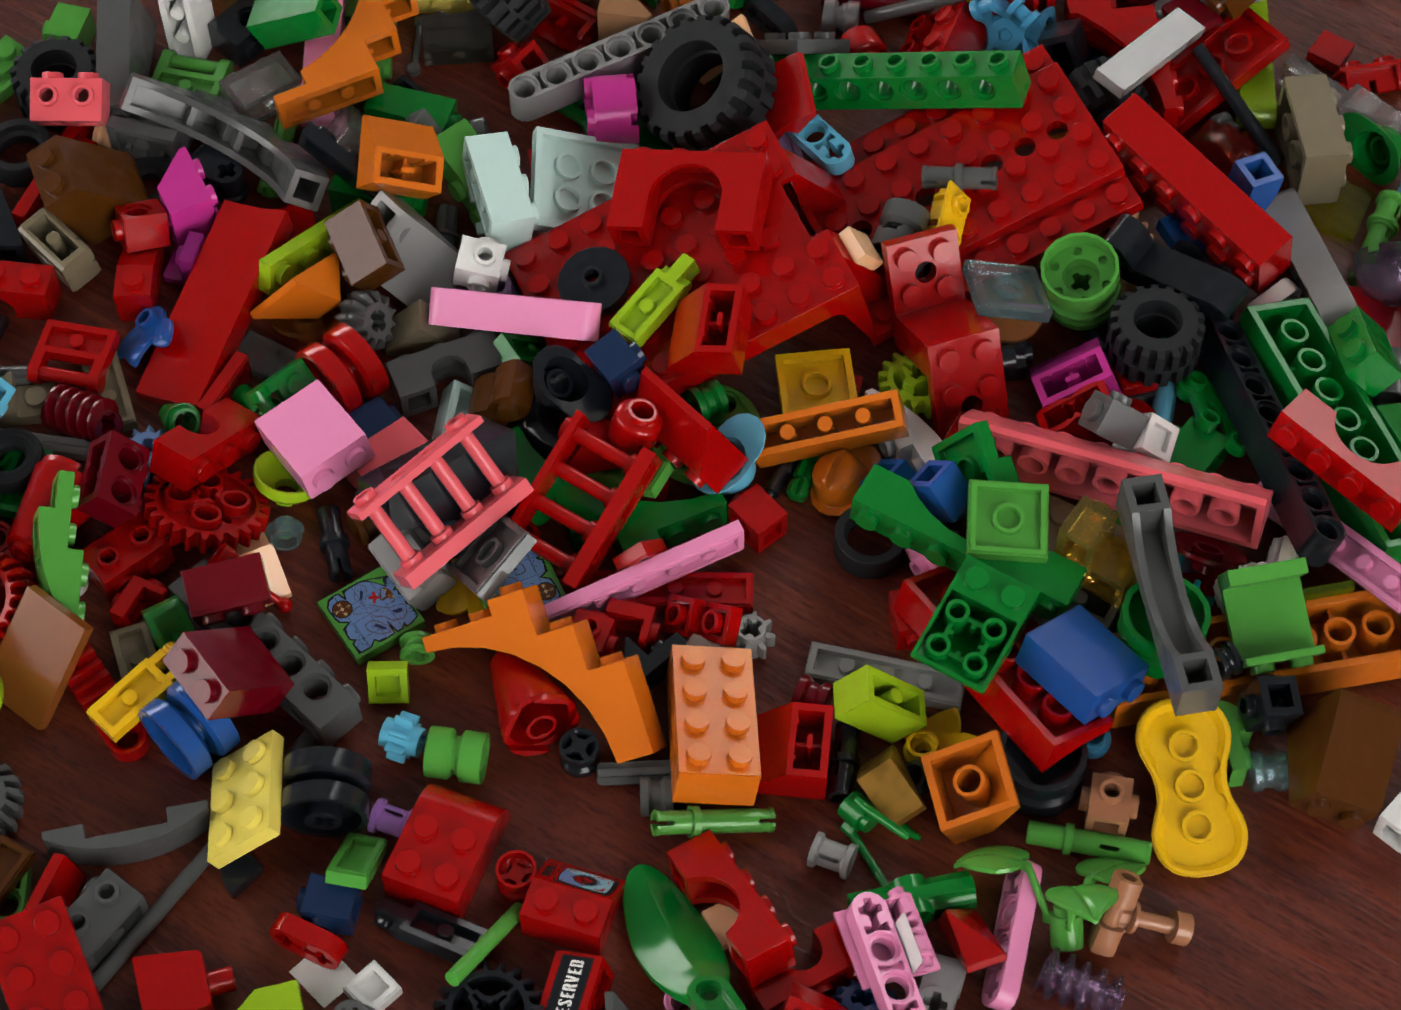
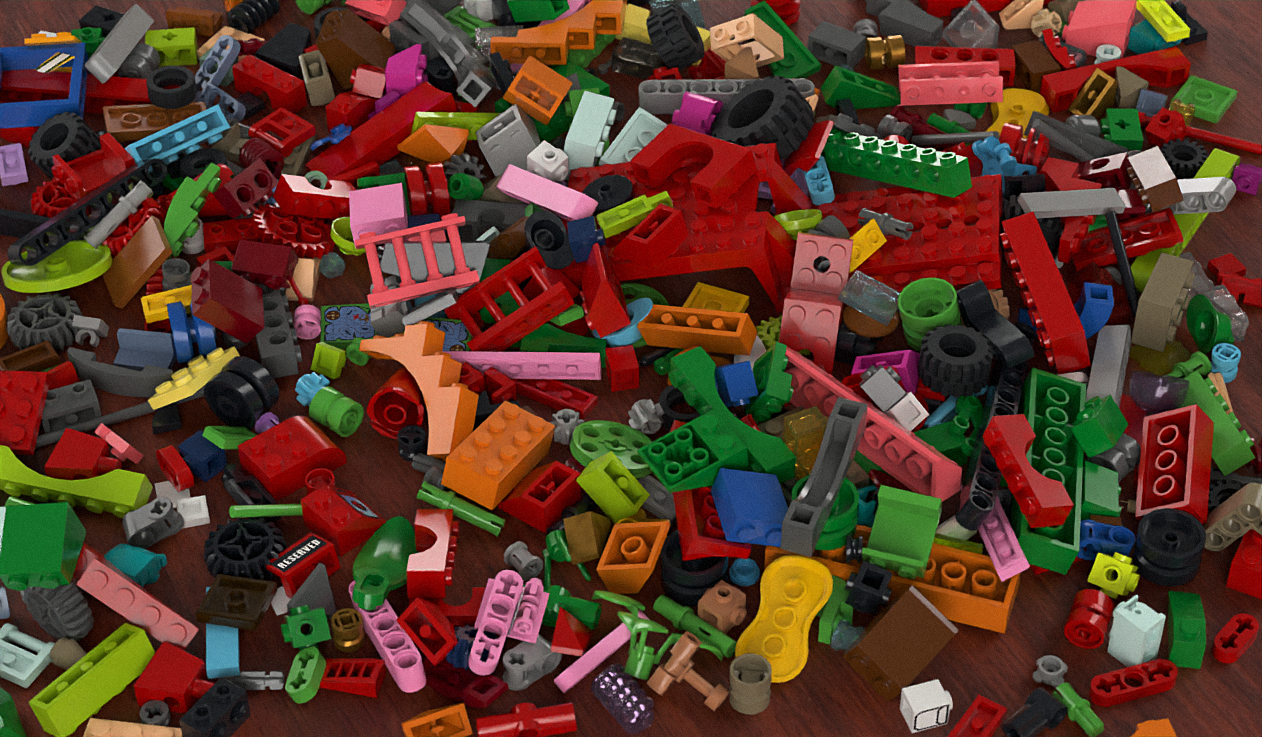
camera: 30 degrees right, 15 degrees down
black pin [316,504,354,583] -> none
brick [324,200,405,290] -> none
red head [608,398,663,455] -> none
red tile [612,538,668,571] -> none
red slope [662,593,744,647] -> none
green wheel [685,378,729,421] -> none
light nougat tile [839,226,884,271] -> none
bright green tile [966,479,1049,563] -> none
none -> light grey tile [72,315,109,347]
none -> coral plate [94,423,144,465]
none -> sand blue panel [113,328,177,372]
none -> dark grey wheel [162,258,190,291]
none -> bright pink wheel [293,305,321,340]
none -> green brick [447,173,484,201]
none -> bright green wedge [570,420,653,479]
none -> light grey gear [628,399,665,435]
none -> dark tan wheel [729,654,772,715]
none -> lime piece [774,209,822,240]

